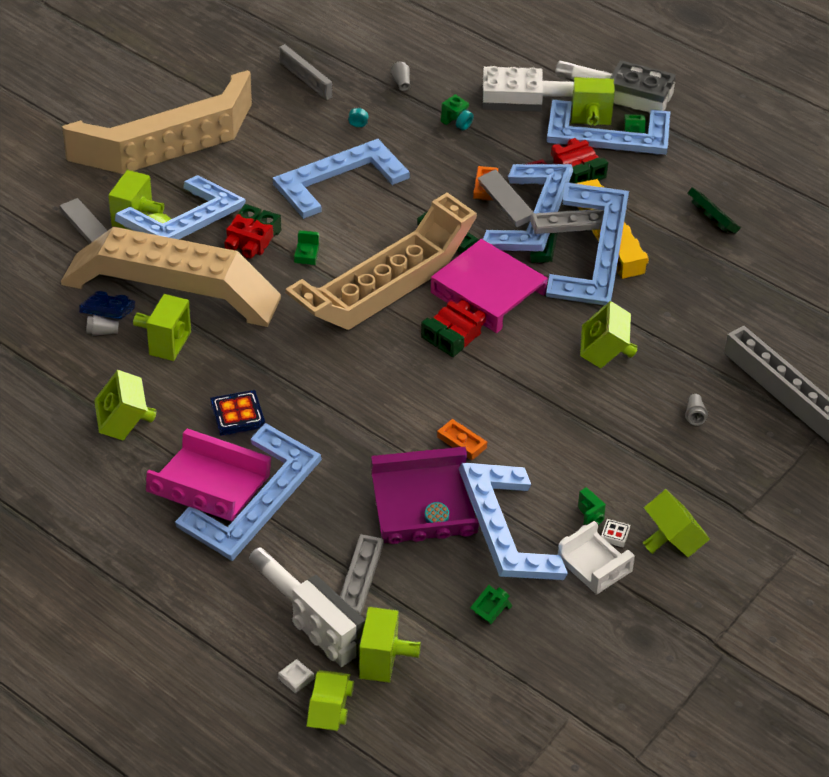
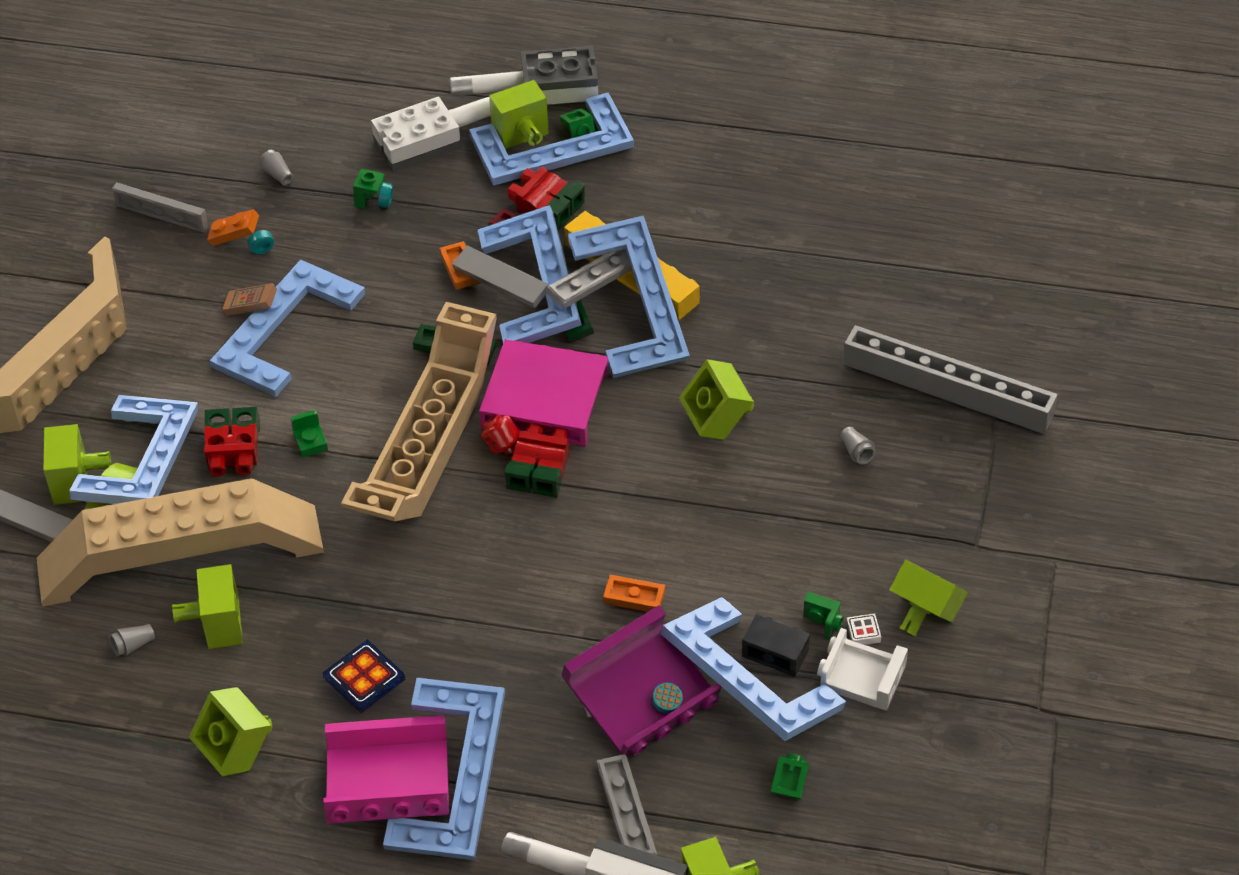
camera: 25 degrees left, 5 degrees up
clear blue tile [79,291,135,319] -> none
dark green plate [687,187,741,234] -> none
none -> orange plate [207,209,259,246]
none -> medium nougat tile [222,283,277,316]
none -> red head [481,414,520,456]
none -> black brick [742,614,810,677]

